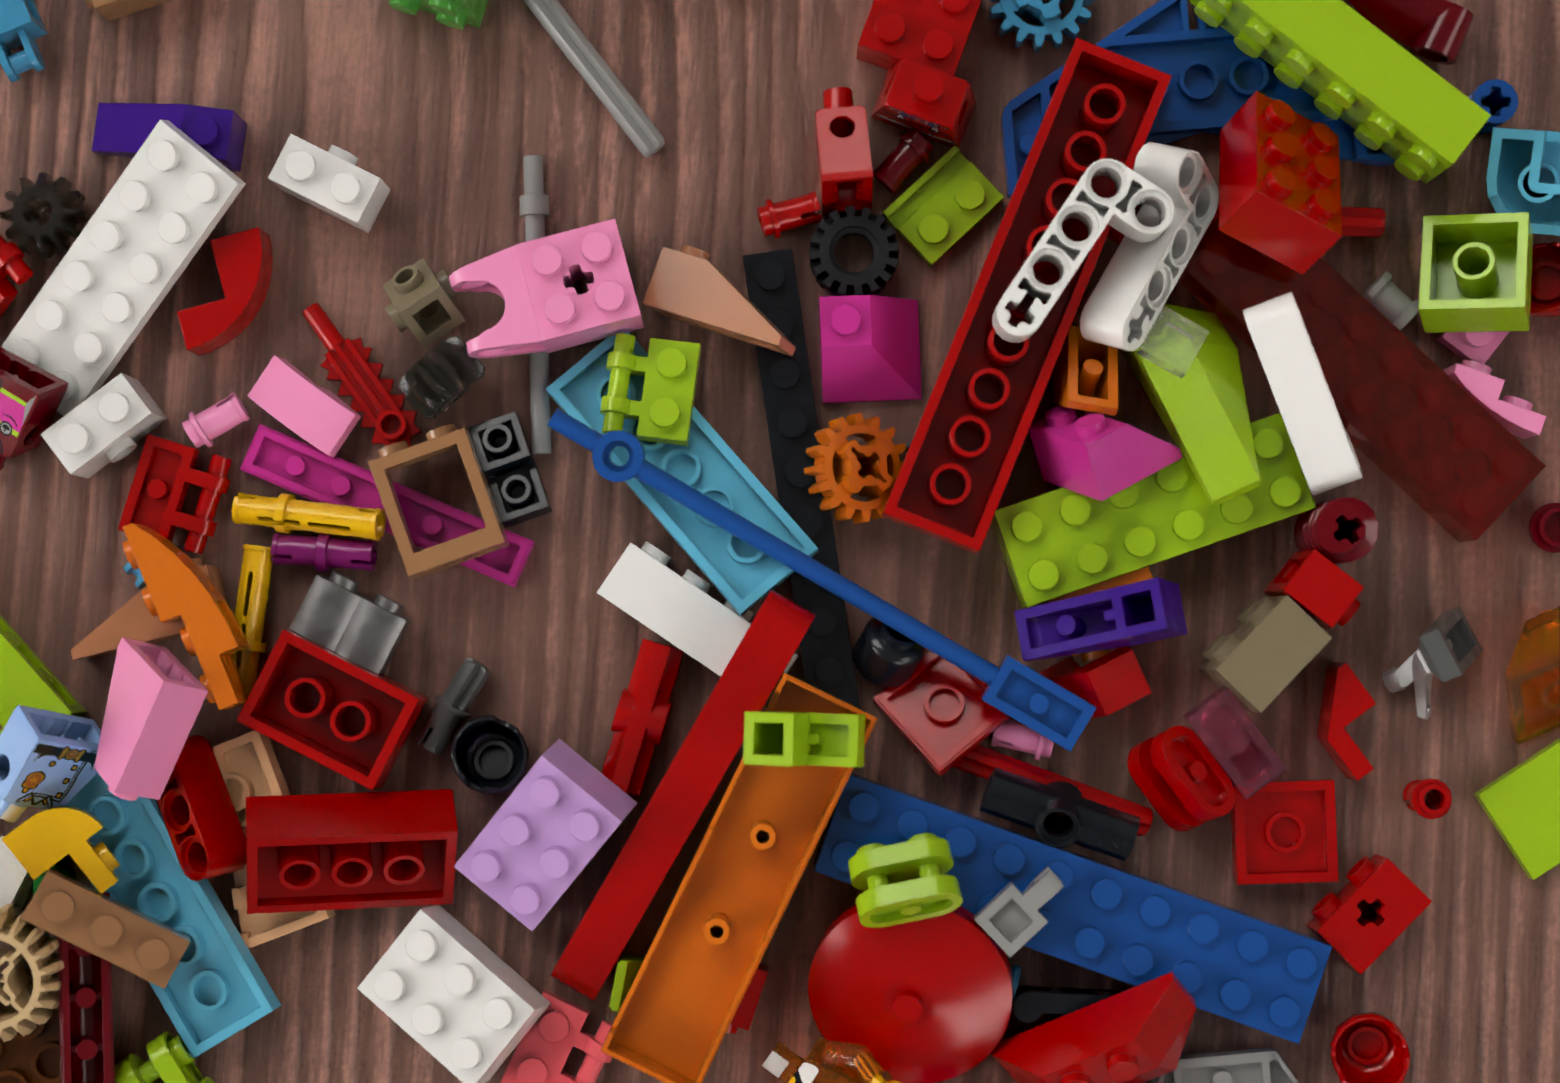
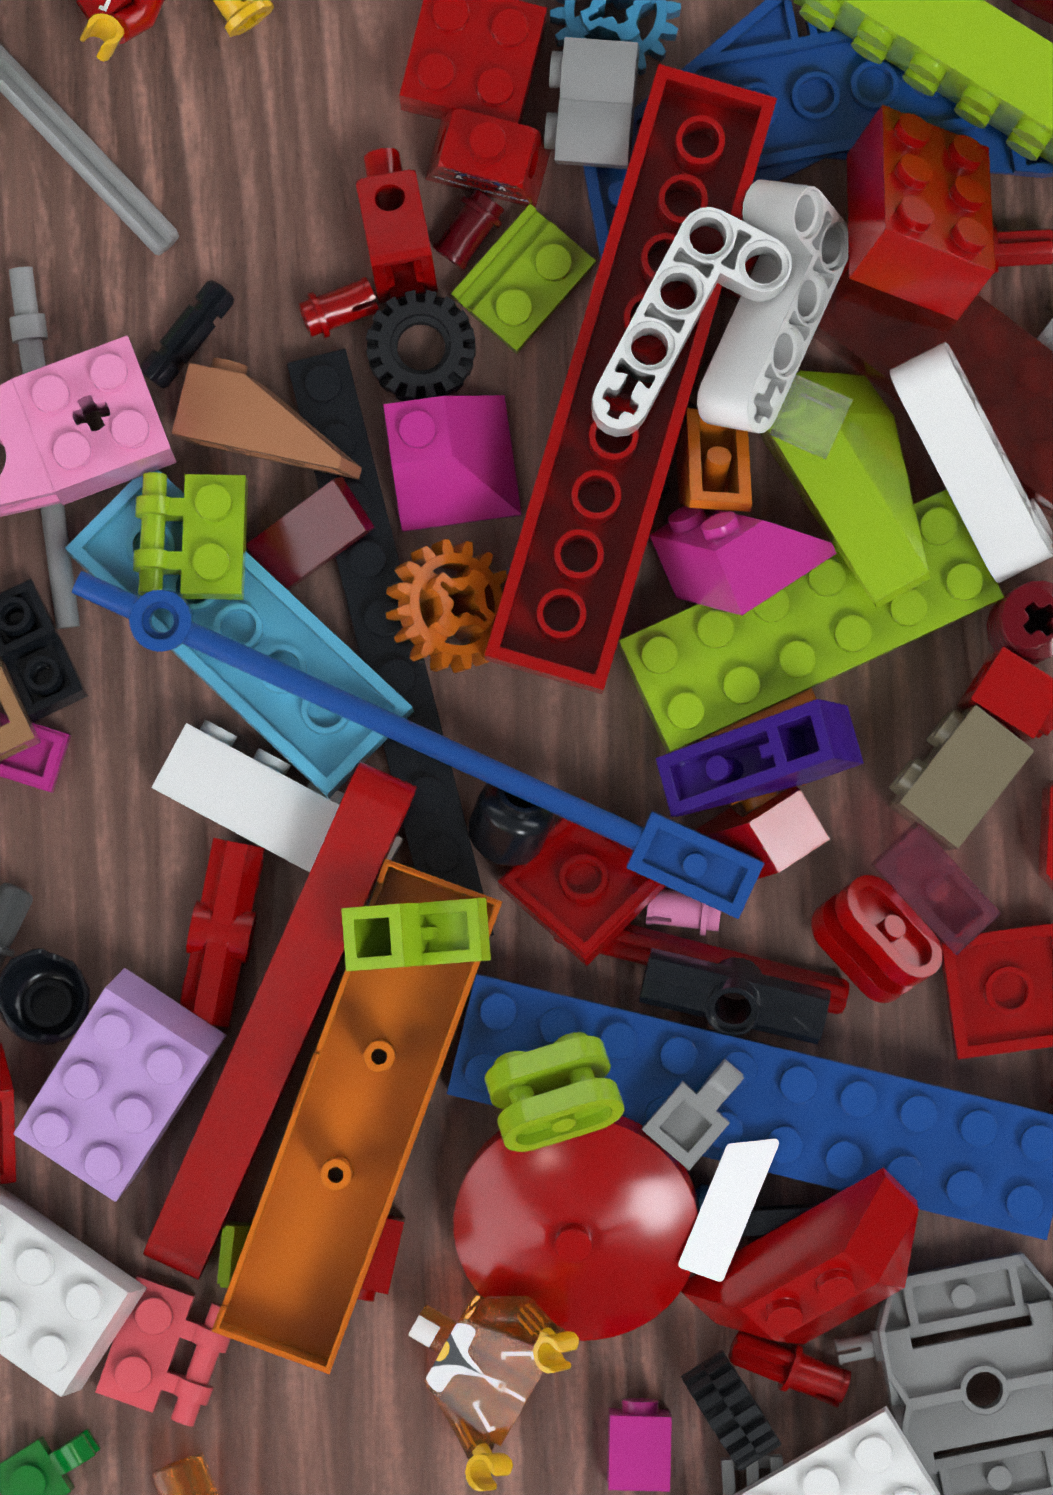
camera: 20 degrees left, 0 degrees up
none -> black axle [141,280,234,388]
none -> tile [246,477,375,591]
none -> light grey brick [544,37,639,169]
none -> white sticker [678,1139,779,1282]

